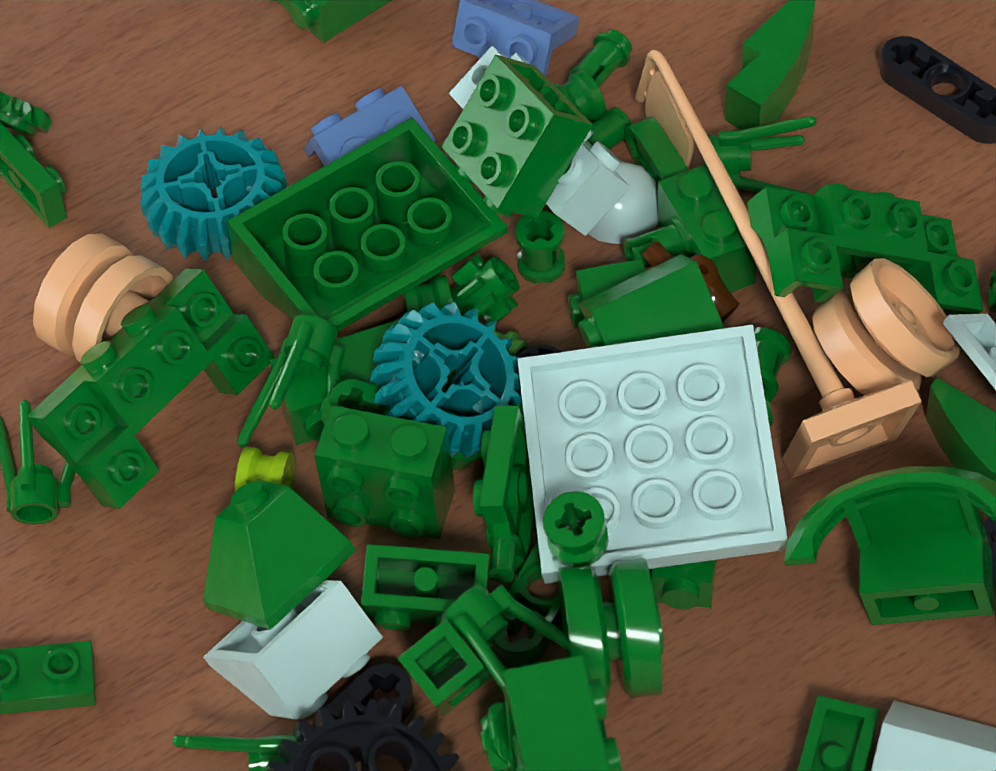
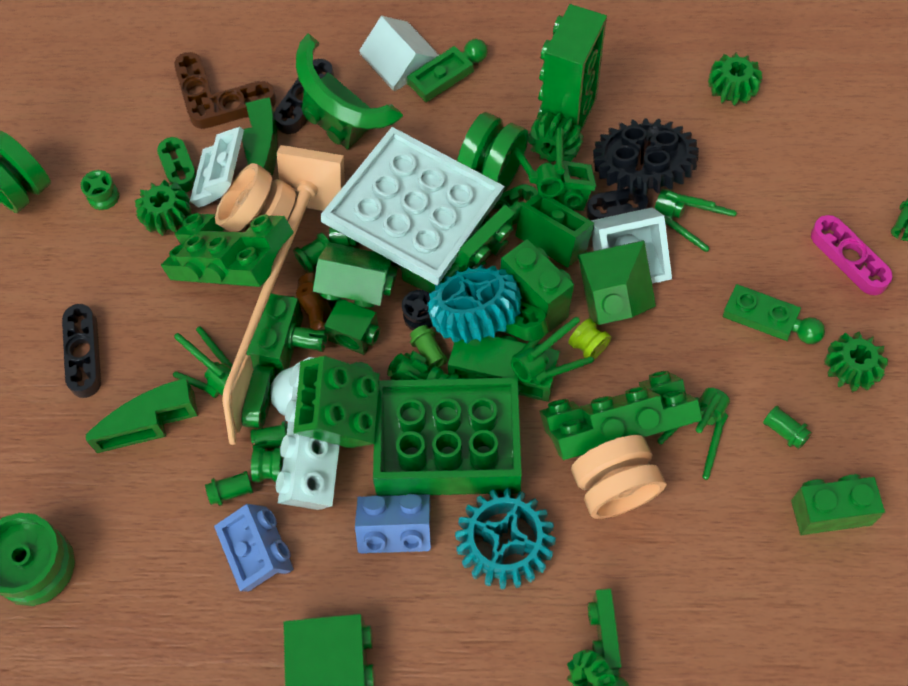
camera: 145 degrees left, 10 degrees up
green wheel [543,491,609,567] -> none

